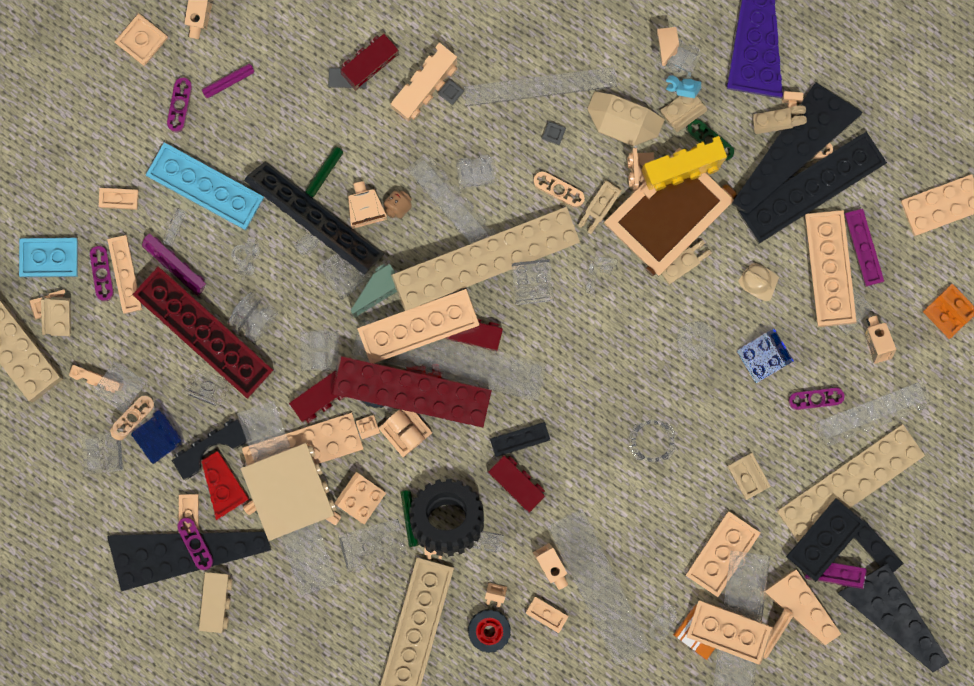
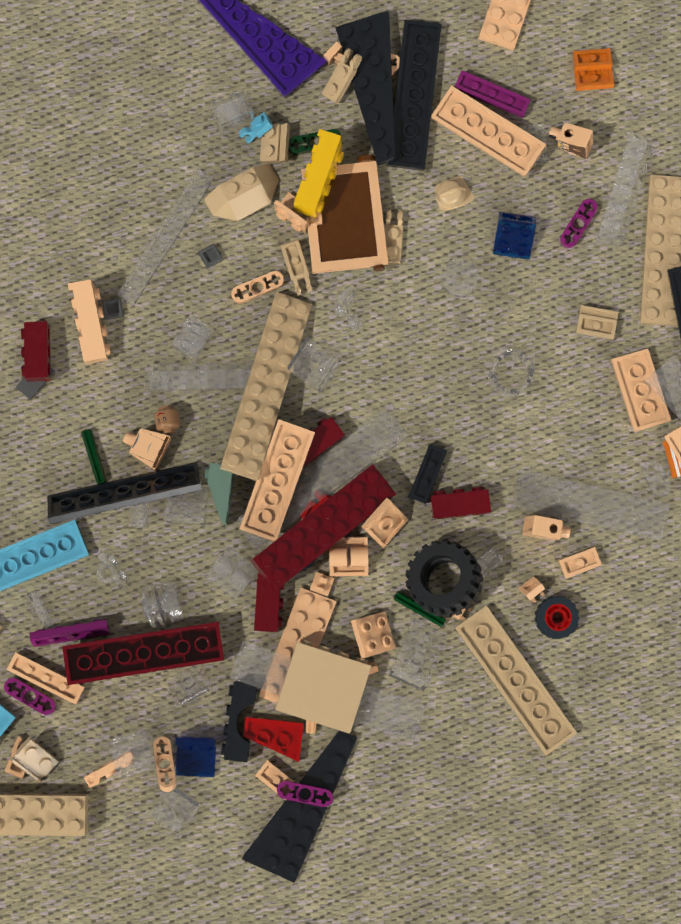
camera: 50 degrees left, 0 degrees up
tan brick [199,572,233,633] -> none
light nougat slope [657,27,679,66] -> none
none -> light nougat tile [361,498,409,548]

